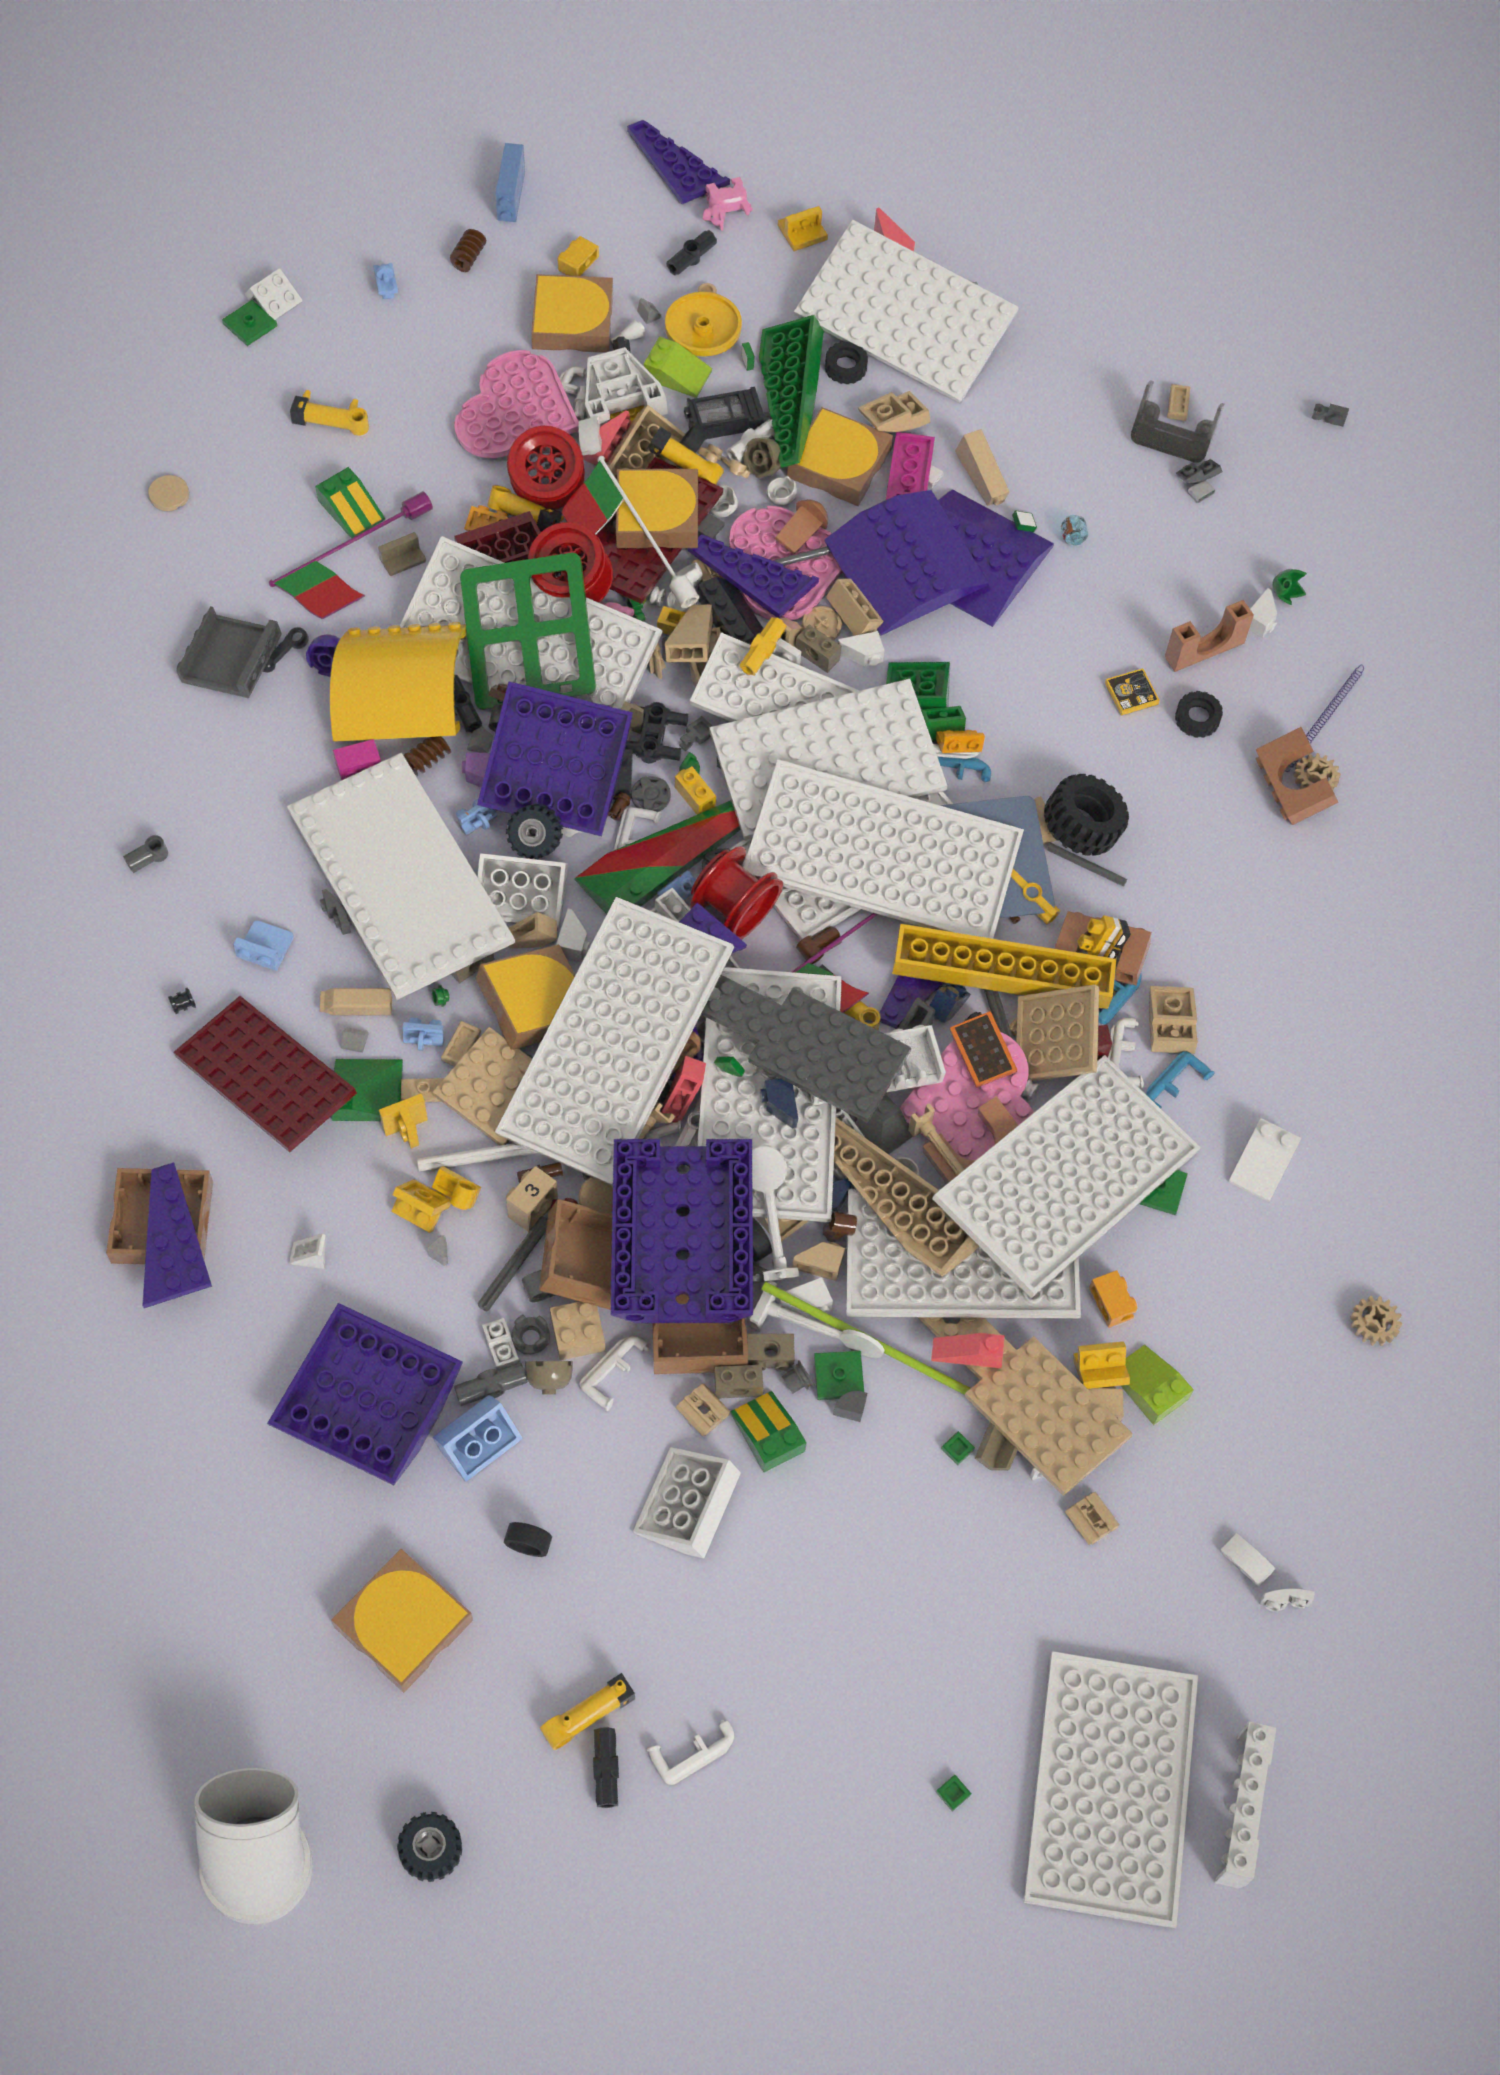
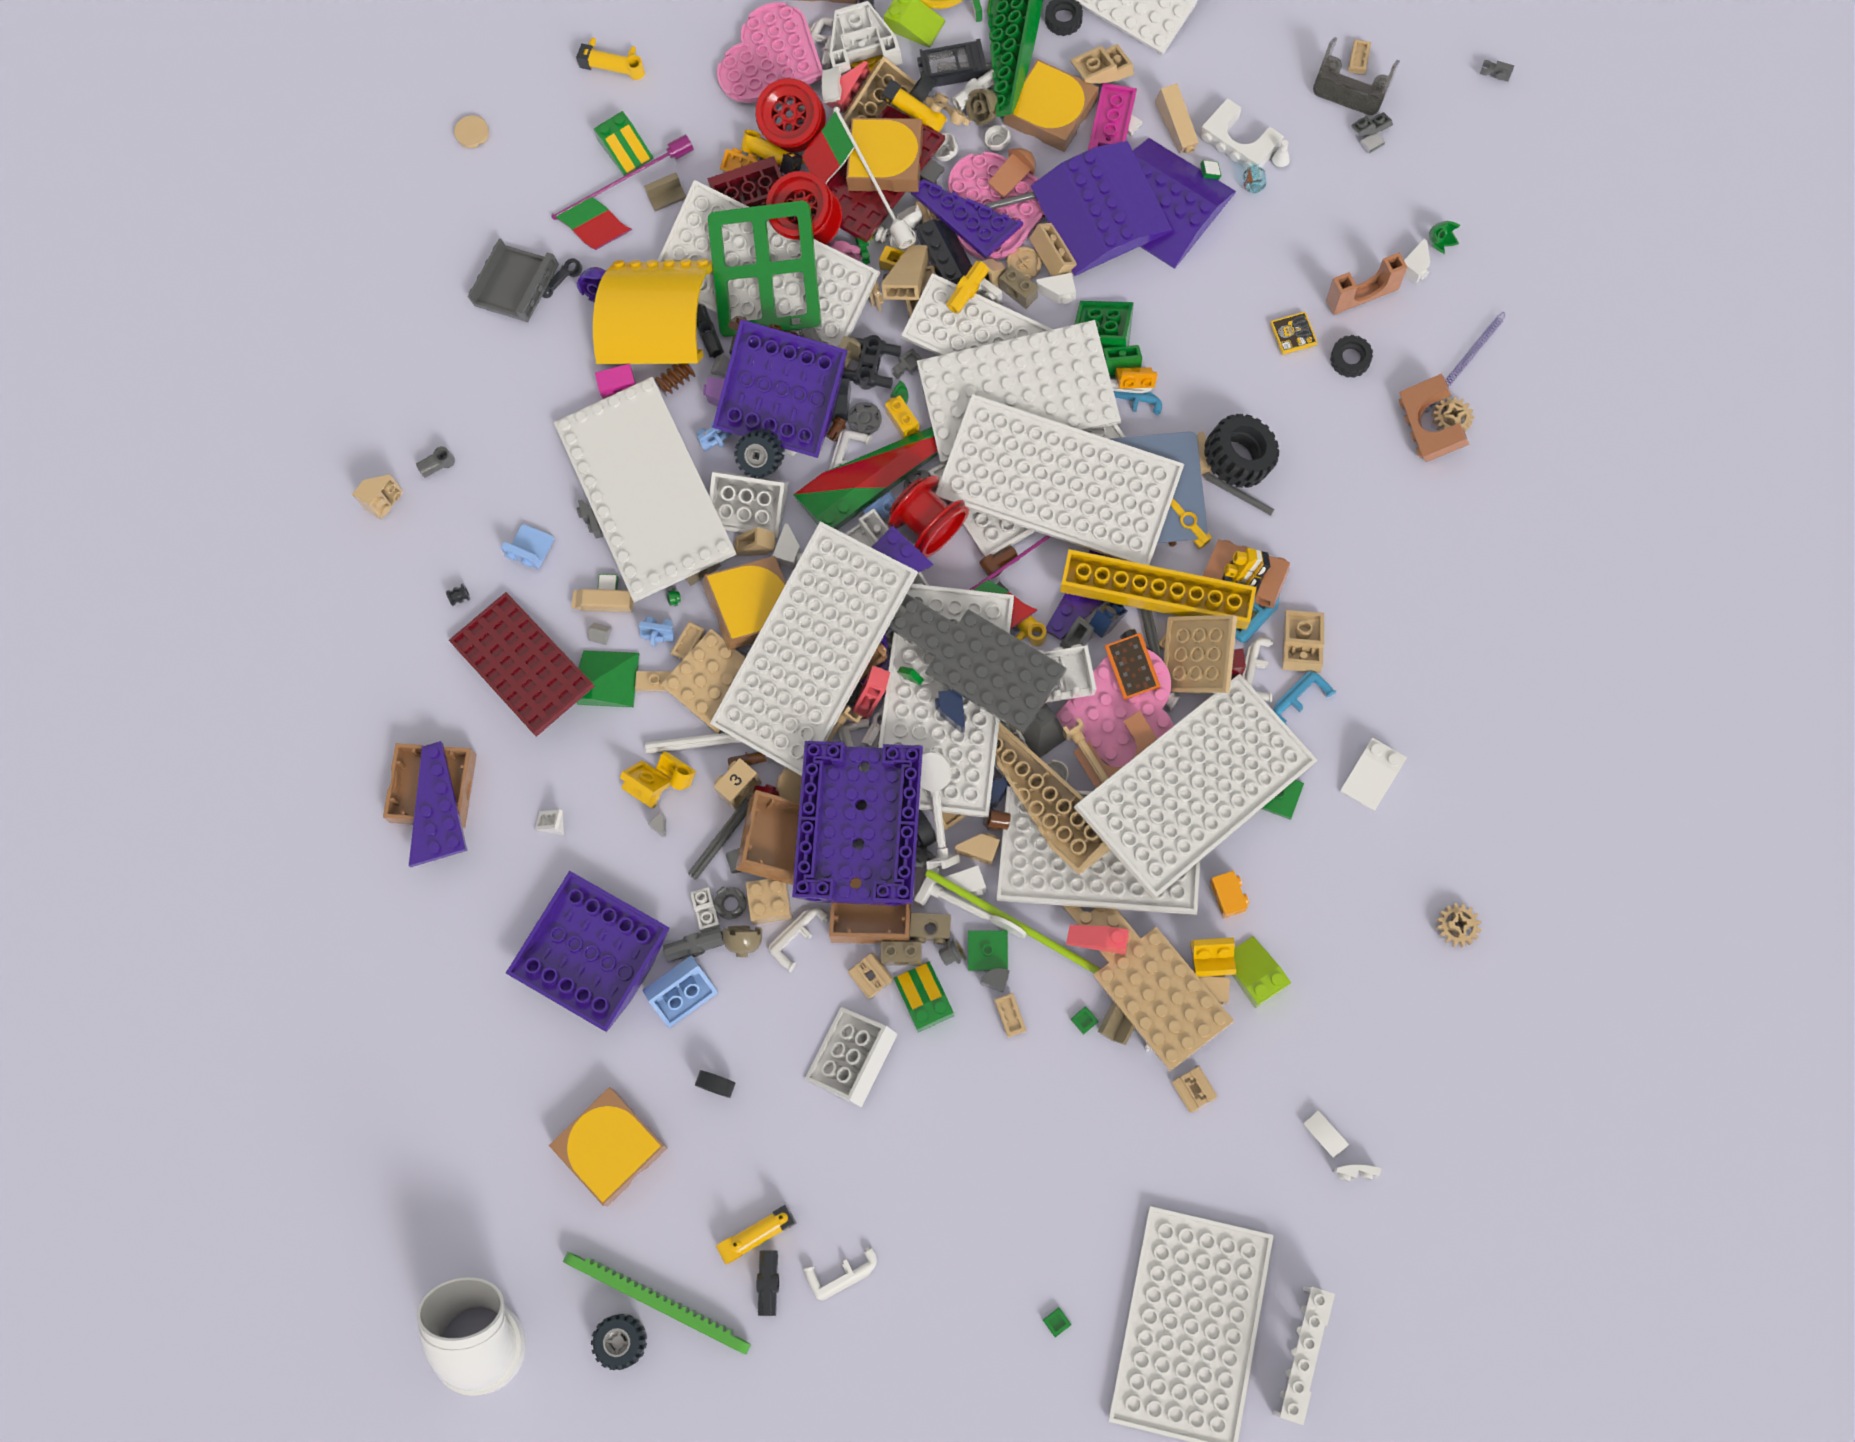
camera: 15 degrees right, 10 degrees up
yellow bracket [379,1094,428,1148] -> none
none -> tan slope [352,475,403,519]
none -> bright green gear [563,1252,751,1355]
none -> white tile [597,574,618,590]
none -> tan plate [994,993,1027,1038]
none -> white arch [1200,98,1284,175]
none -> white cone [1272,140,1290,167]

